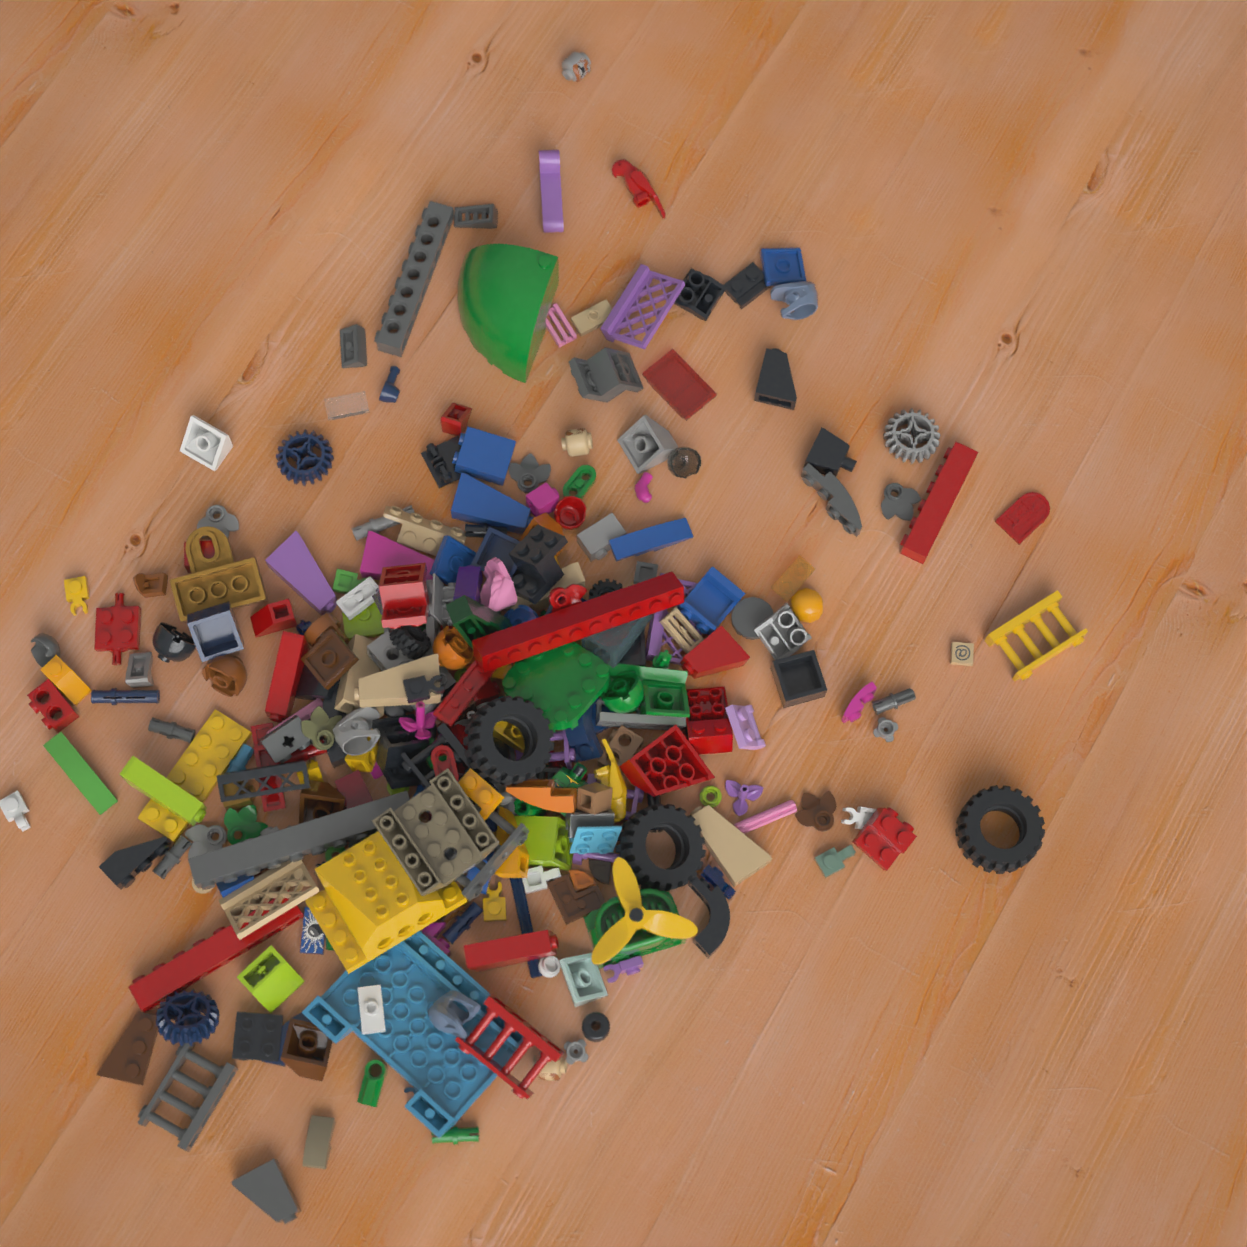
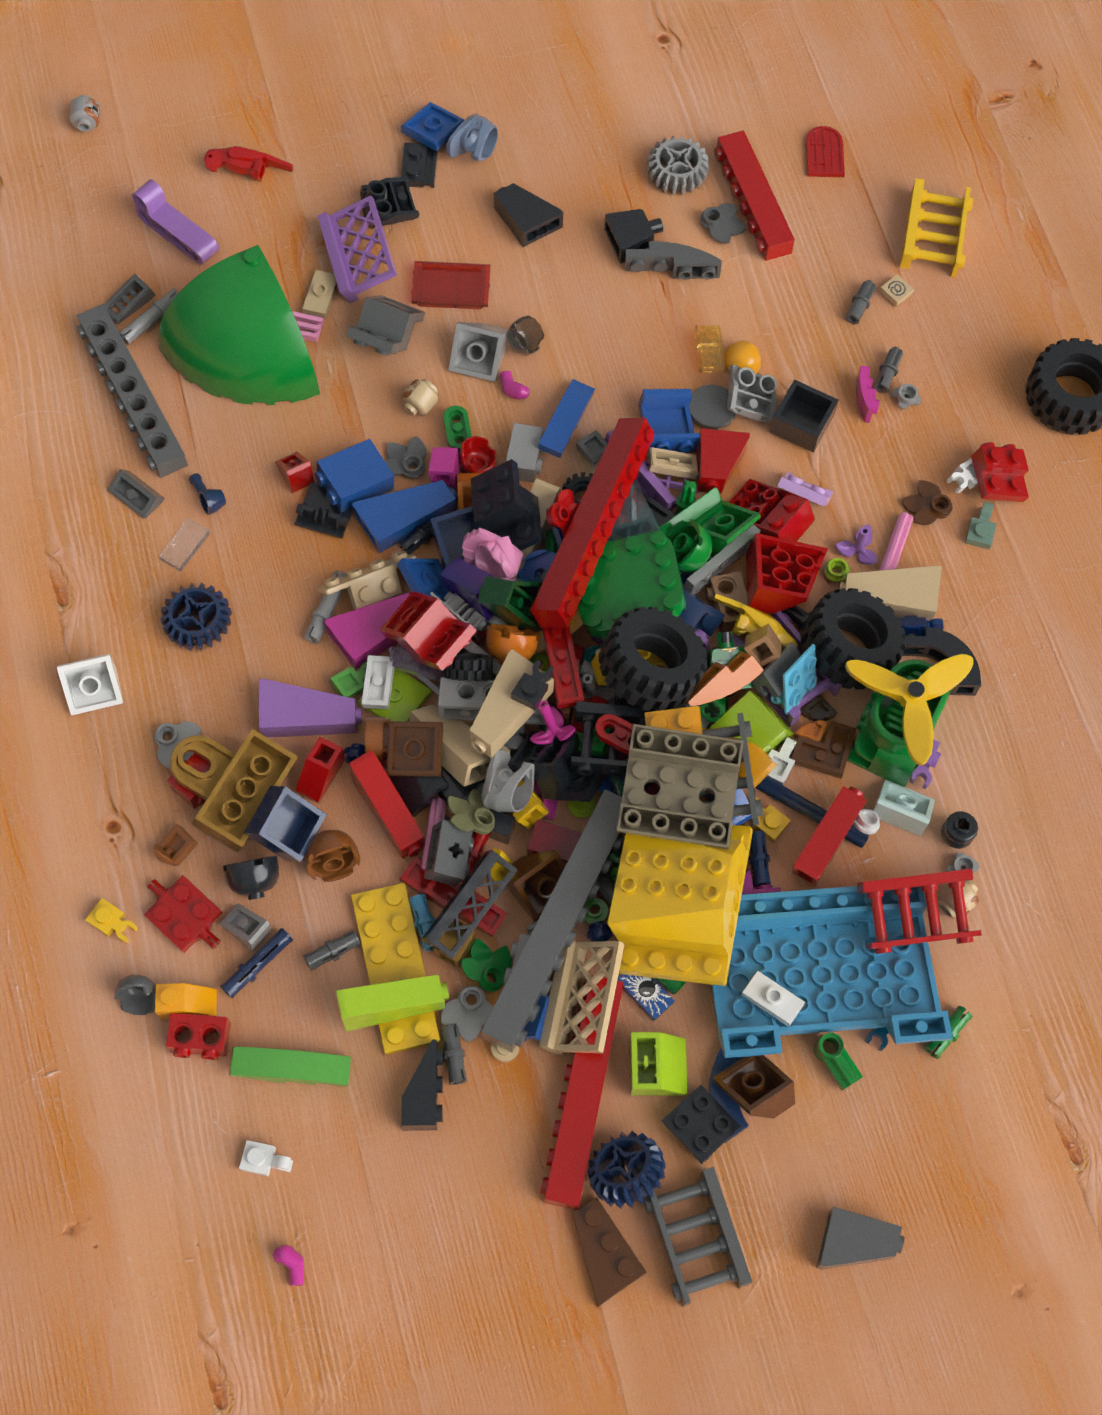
camera: 45 degrees left, 5 degrees down
dark tan slope [302,1115,335,1169] -> none
sand blue helmet [428,990,481,1039] -> none
none -> light grey pin [119,288,179,345]
none -> dark grey axle [845,280,876,324]

